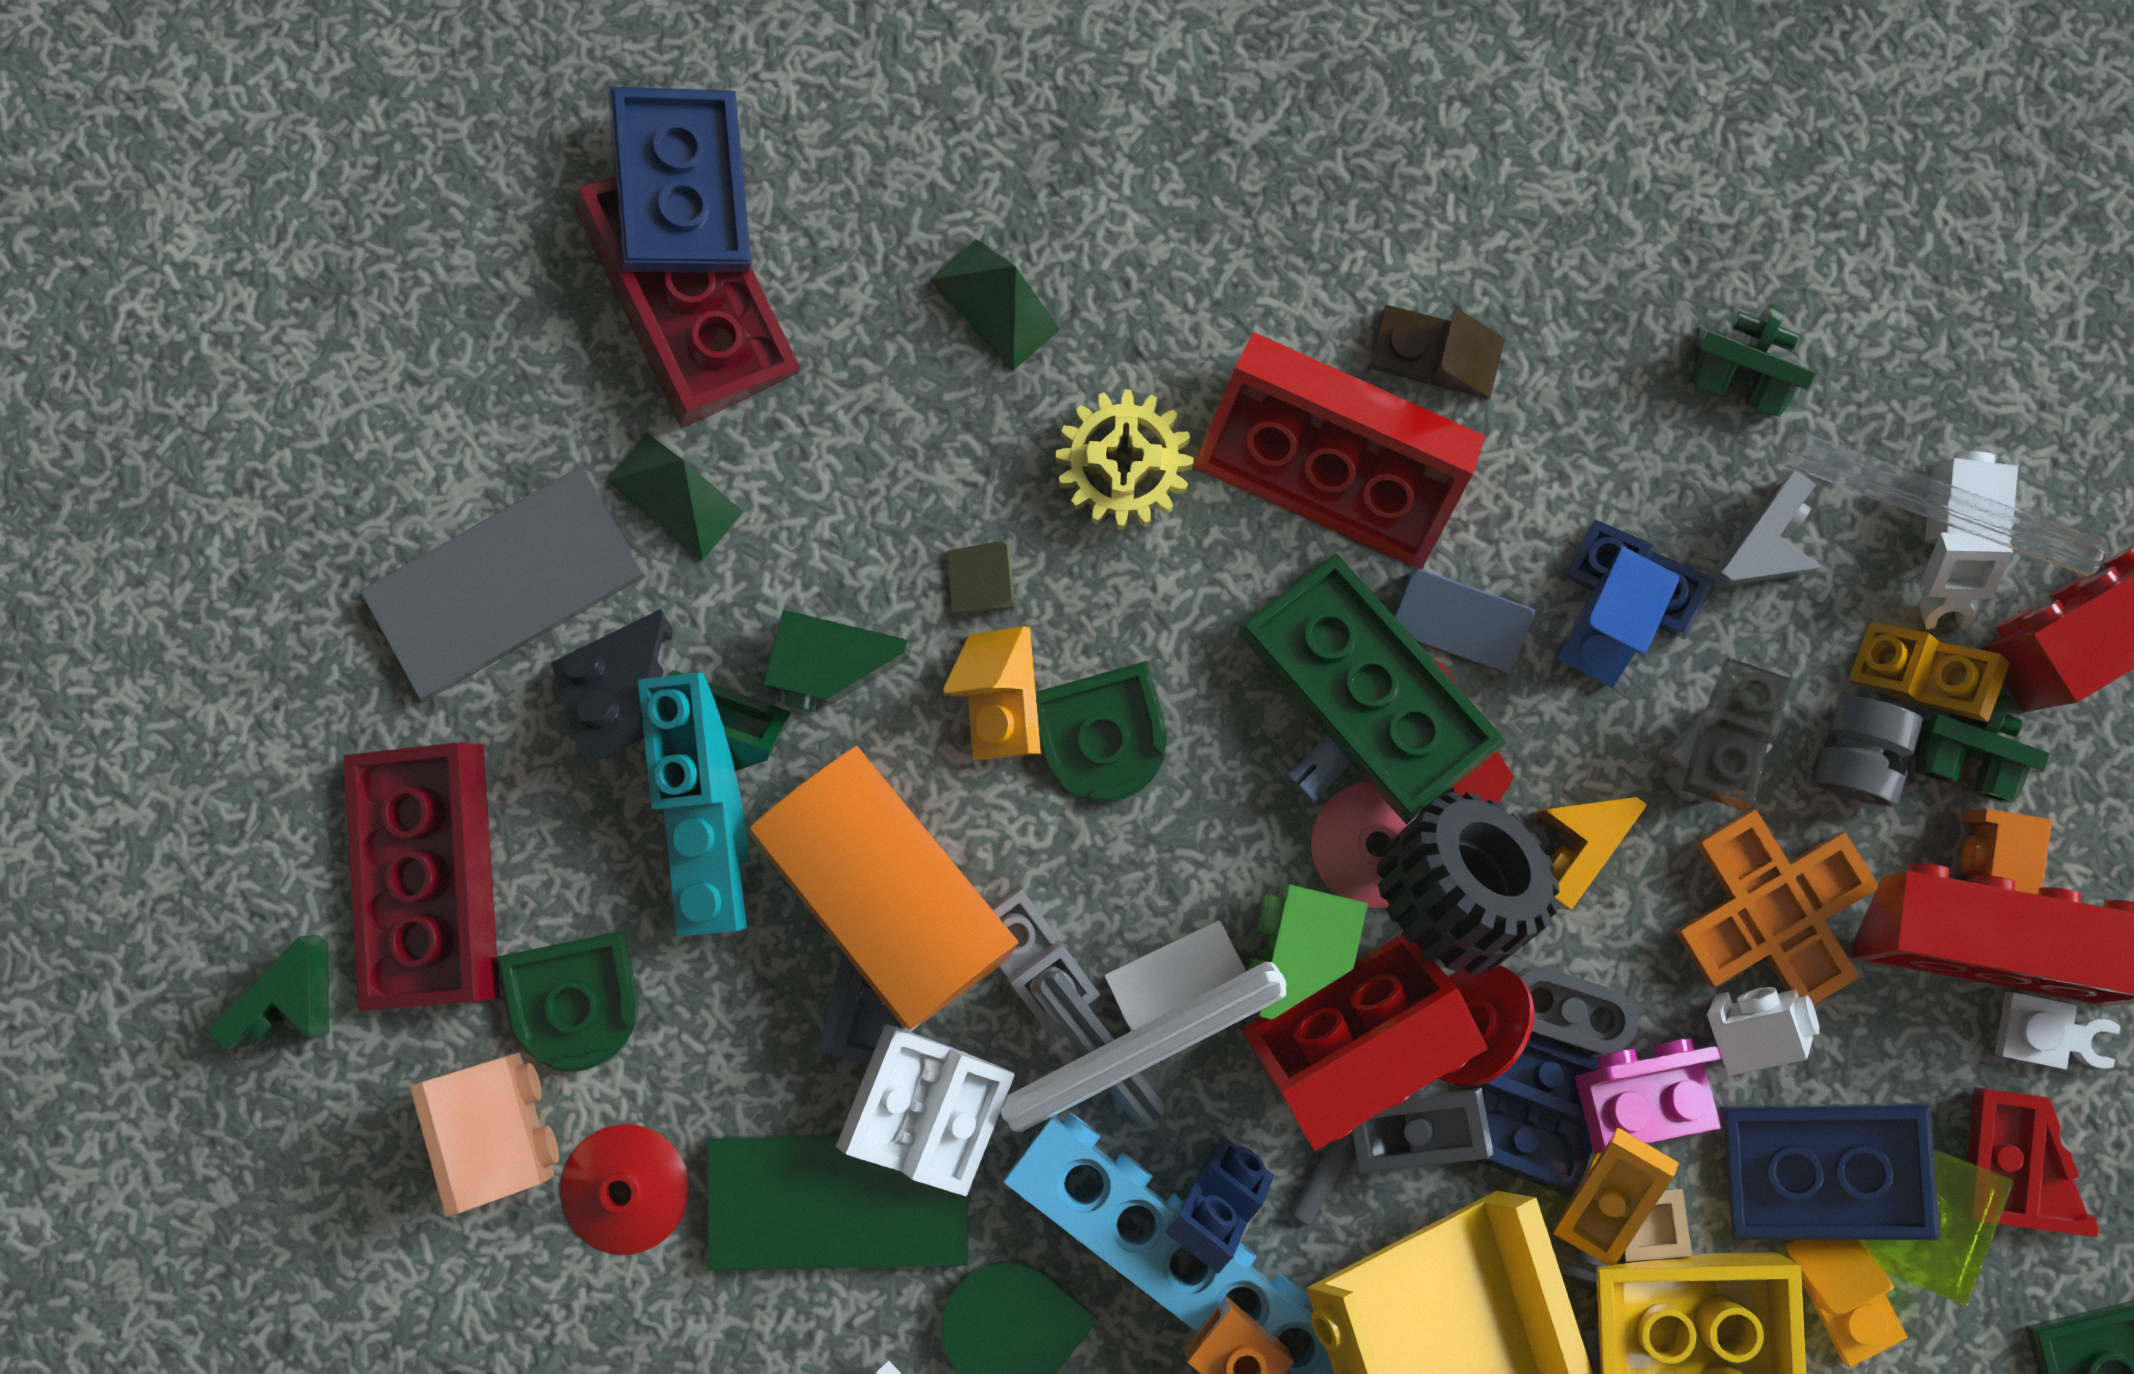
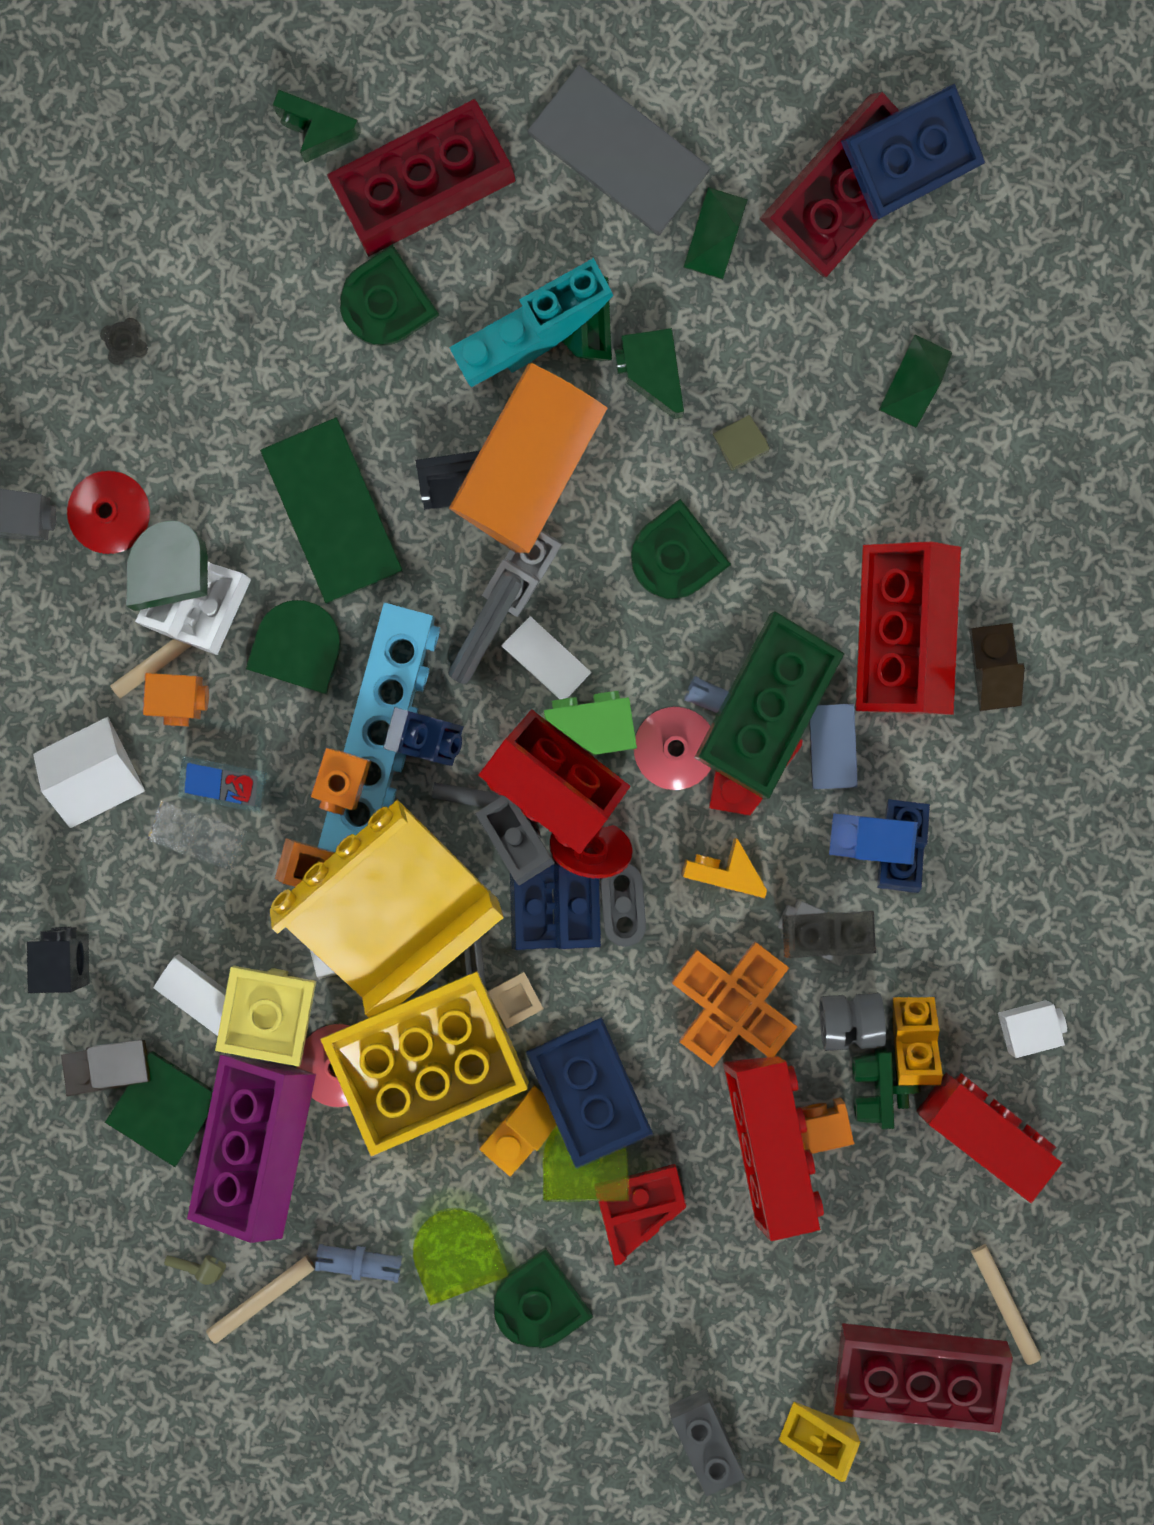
camera: 70 degrees right, 5 degrees up
slope [410,1052,559,1217] -> none
black wing [551,609,673,765] -> none
red dish [561,1124,689,1255] -> none
white slope [836,1023,1015,1196] -> none
light orange slope [944,626,1041,760] -> none
white axle [1000,962,1287,1132] -> none
light yellow gear [1056,389,1193,530] -> none
black tyre [1377,792,1560,974] -> none
light orange slope [1553,1128,1679,1266] -> none
bracket [1574,1038,1721,1154] -> none
dark green hips [1690,303,1816,417] -> none
white brick [1707,987,1819,1076] -> none
light grey slope [1709,470,1820,588] -> none
clear axle [1782,431,2108,576] -> none
white plate [1919,533,2013,630] -> none
white plate [1995,991,2120,1069] -> none

